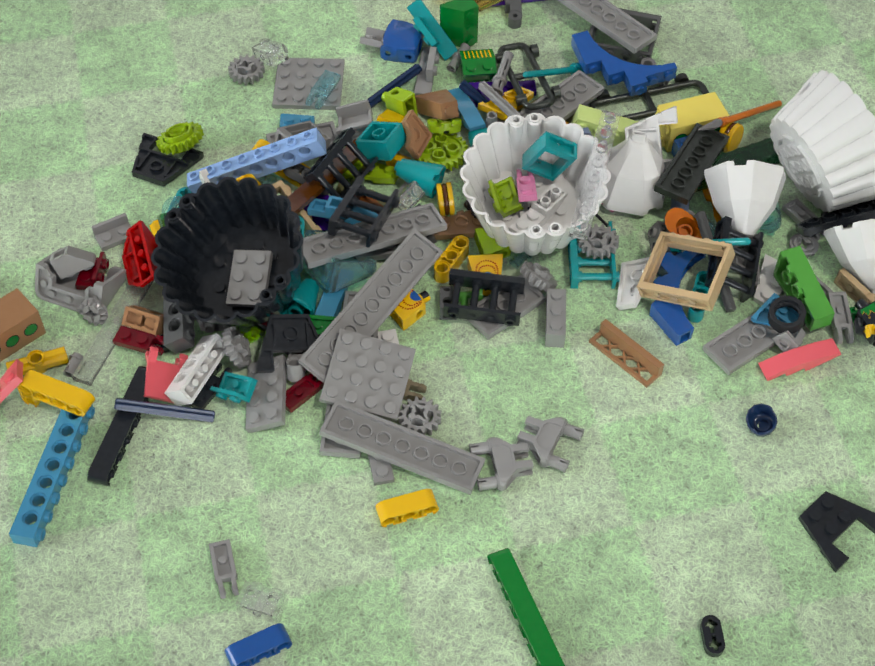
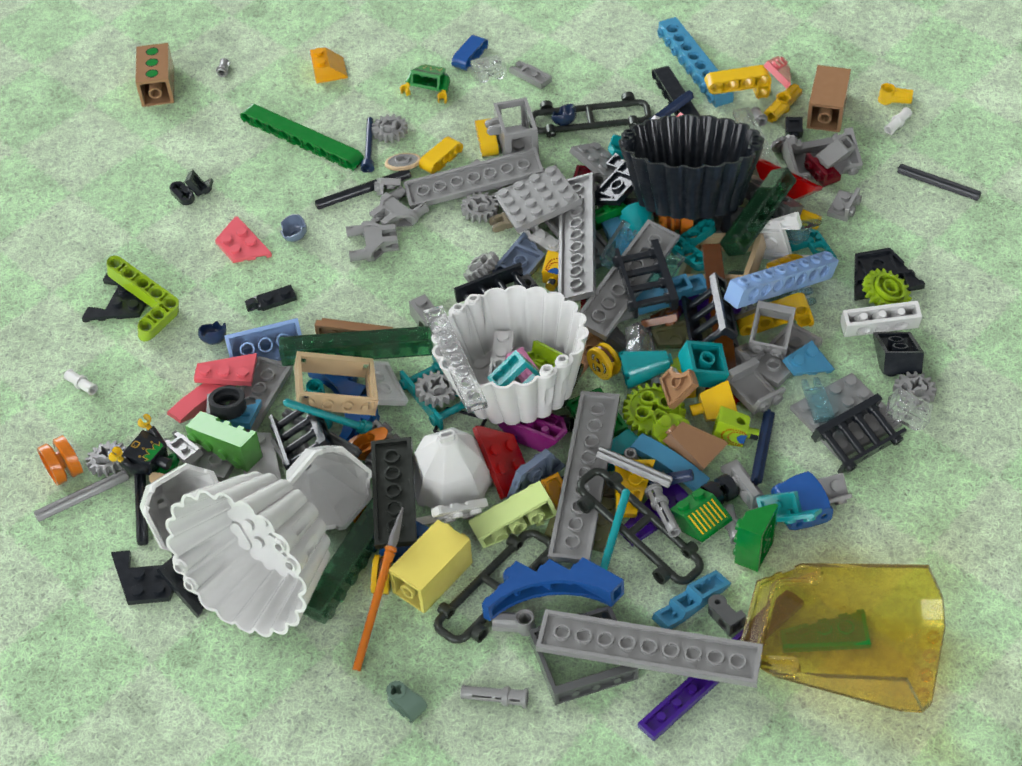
camera: 150 degrees right, 5 degrees down
none -> lime beam [106,255,179,341]
none -> black bracket [185,170,214,197]
none -> coral wing [194,353,257,386]
none -> coral wing [215,216,272,263]
none -> light blue slope [224,318,306,361]
none -> black hinge [245,284,297,312]
none -> clear green brick [279,326,434,366]
none -> sand blue hair [280,214,307,242]
none -> black axle [315,170,411,210]
none -> dark blue piece [361,117,374,173]
none -> light grey gear [372,114,408,143]
none -> light grey bracket [374,178,401,196]
none -> wheel [385,153,421,171]
none -> sand green piece [386,681,428,723]
none -> green torso [400,64,450,104]
none -> light grey pin [460,685,529,708]
none -> light grey gear [463,251,499,282]
none -> yellow beam [475,118,499,157]
none -> light grey piece [484,97,539,156]
none -> sand blue wing [491,232,545,282]
none -> pearl dark grey bar [529,92,652,138]
none -> dark blue hair [551,104,576,126]
none -> dark azure slope [652,570,731,630]
none -> black wheel [700,473,738,505]
none -> black bracket [785,117,804,140]
none -> black fence [811,393,907,473]
none -> white brick [840,301,922,337]
none -> black slope [873,332,924,377]
none -> black axle [897,164,981,201]

